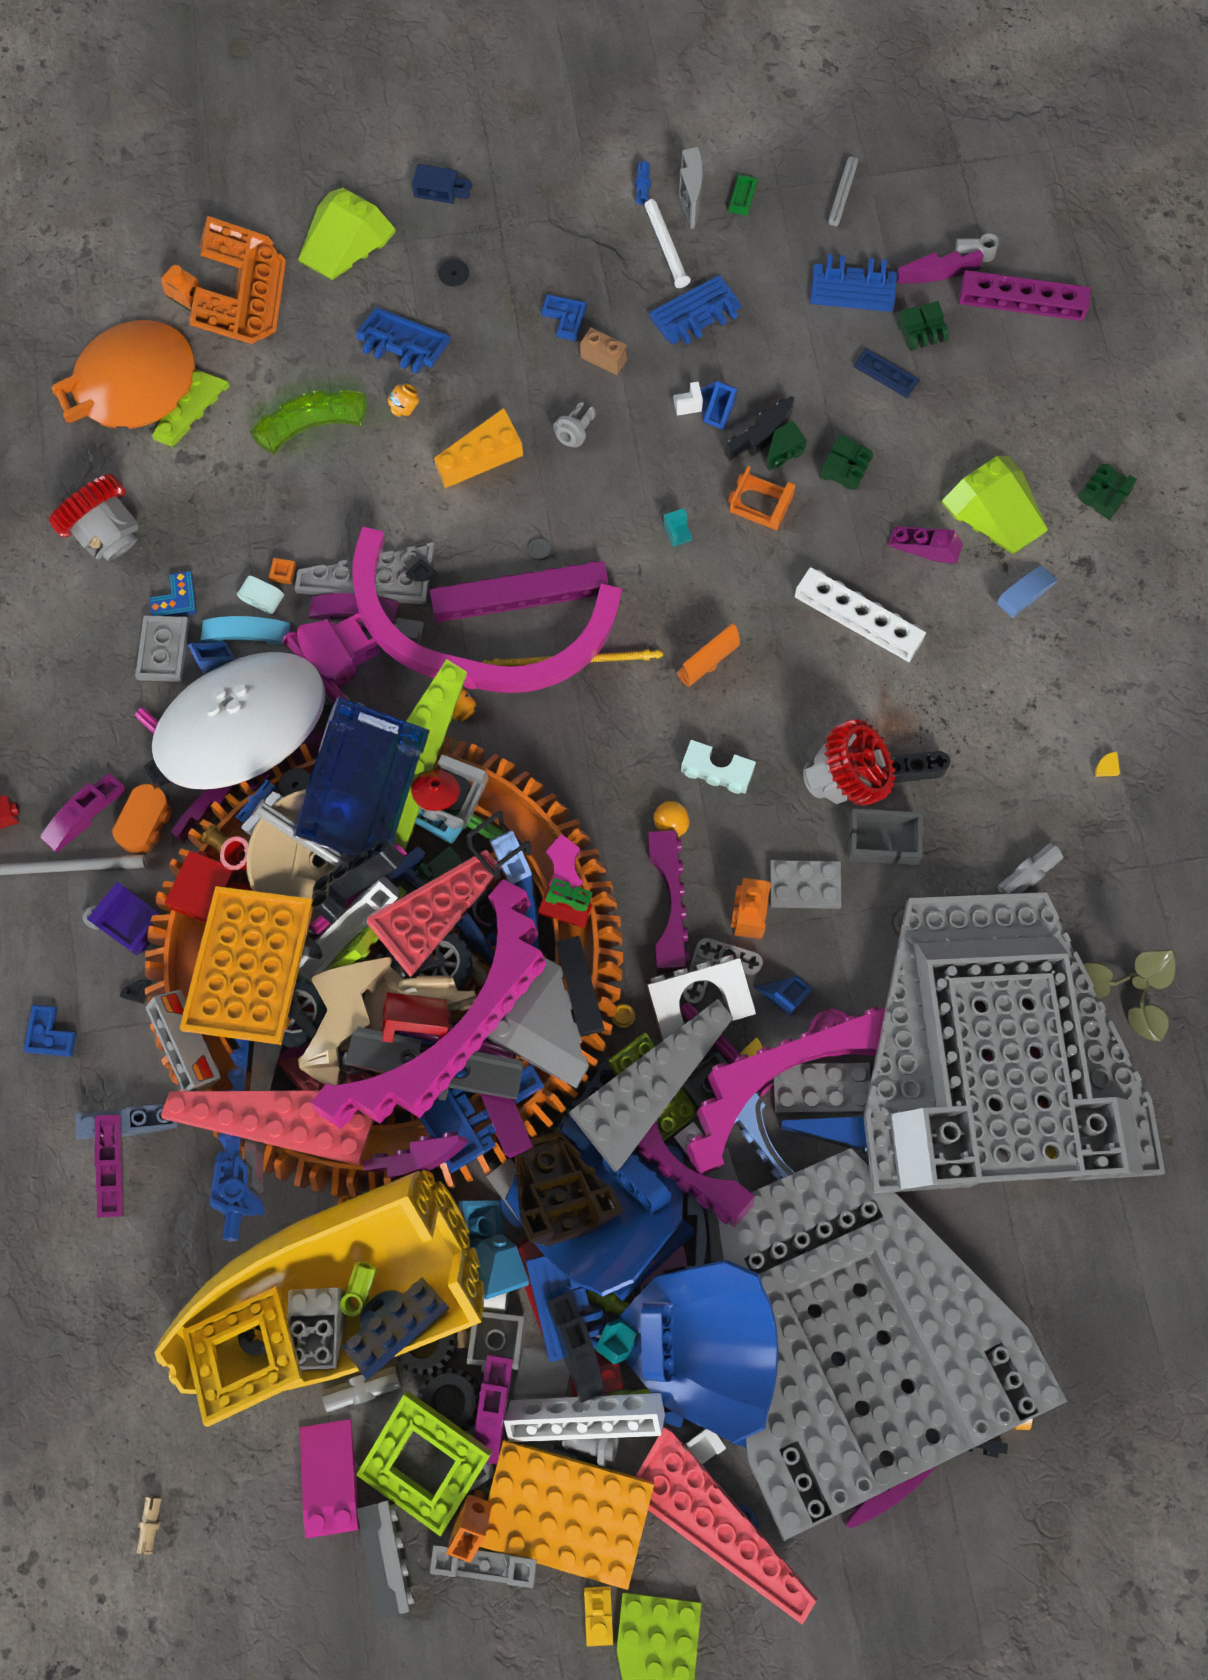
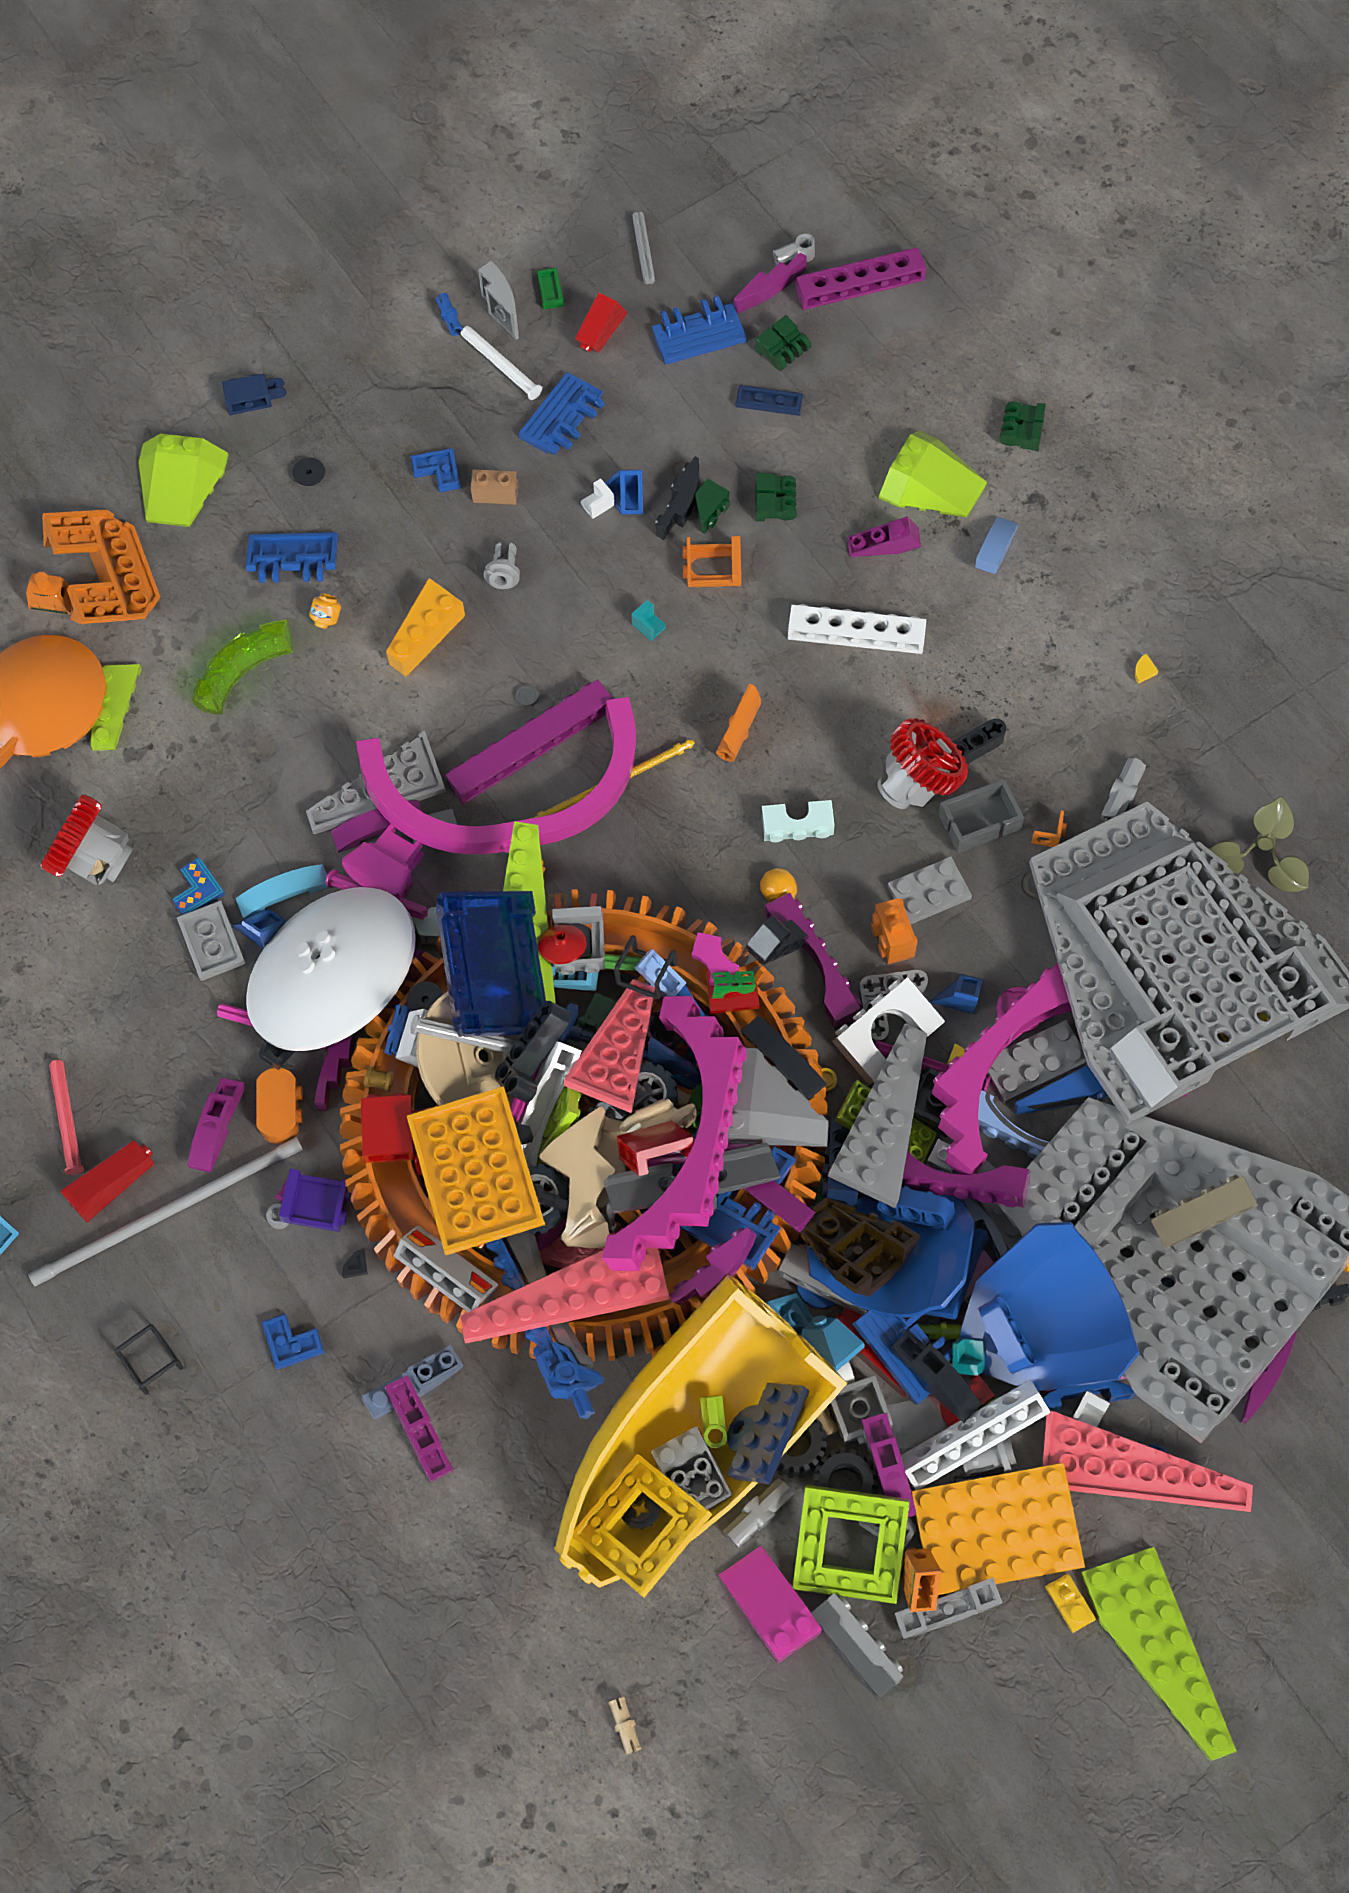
camera: 25 degrees left, 5 degrees down
red plant [220,836,249,871] -> none
light aqua beam [237,576,284,614] -> none
orange plate [269,558,296,585] -> none
black tile [405,558,437,582] -> none
none -> red slope [575,293,628,353]
none -> black beam [745,916,809,966]
none -> orange bracket [1031,810,1067,847]
none -> dark tan brick [1151,1174,1259,1249]

